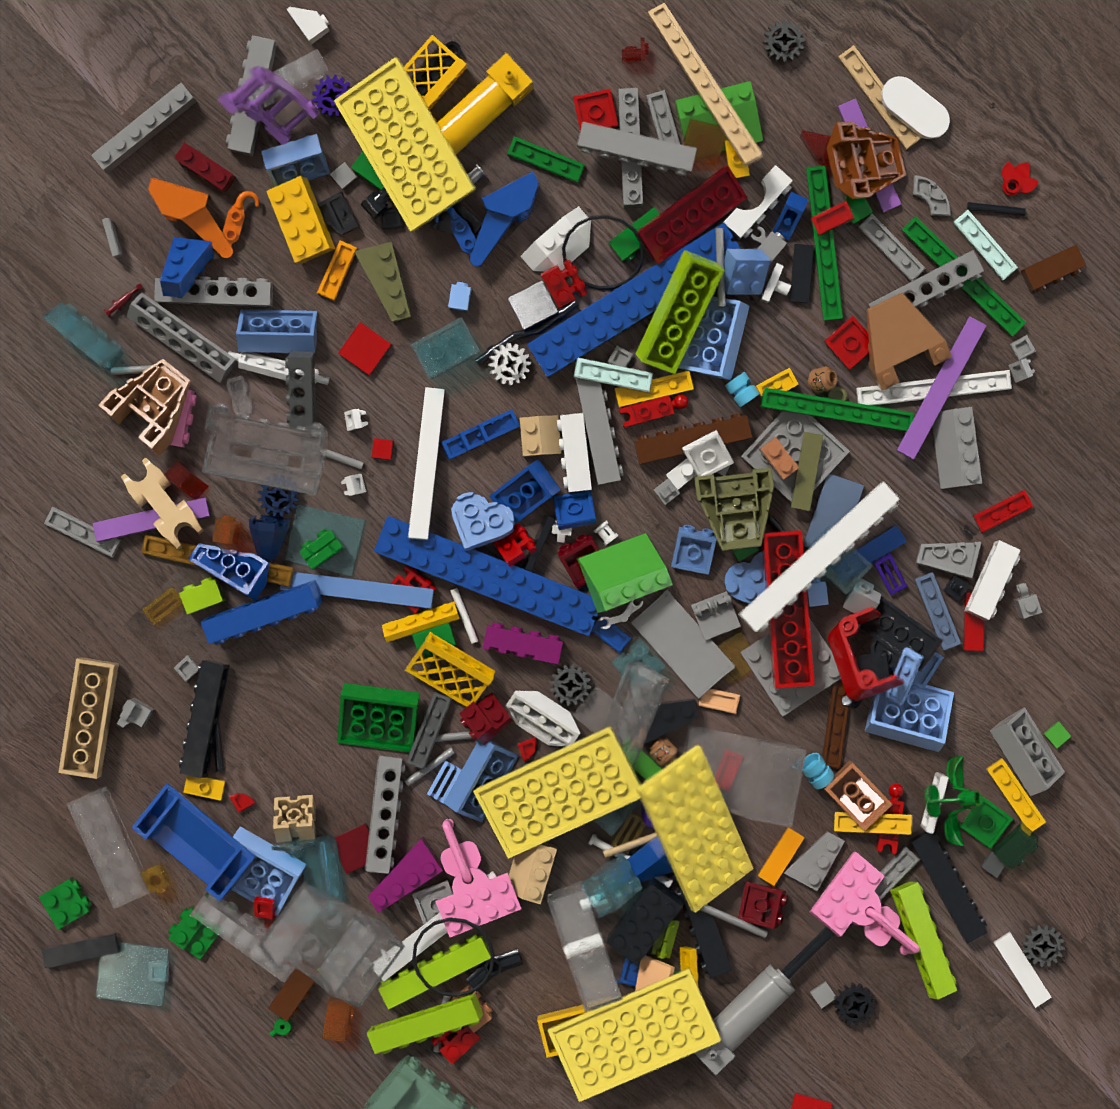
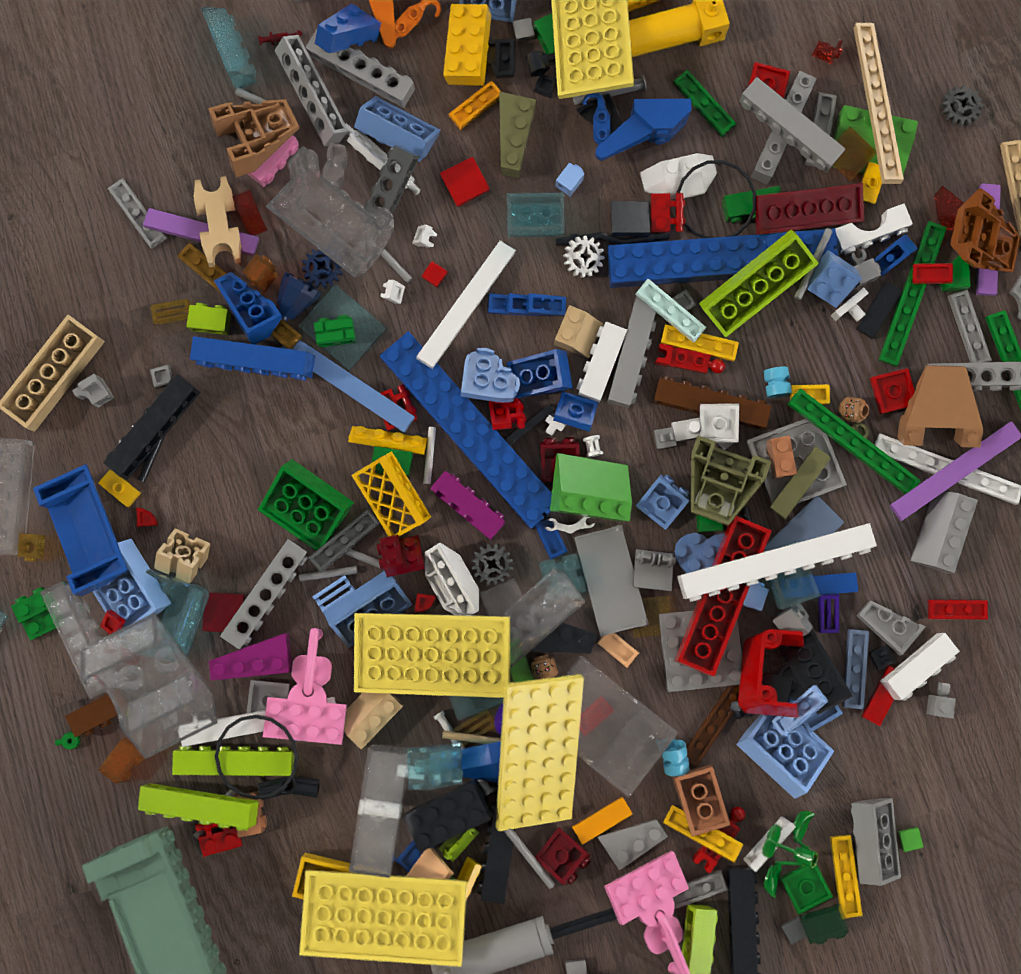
camera: 30 degrees right, 5 degrees down
light blue slope [678,296,750,381] -> none

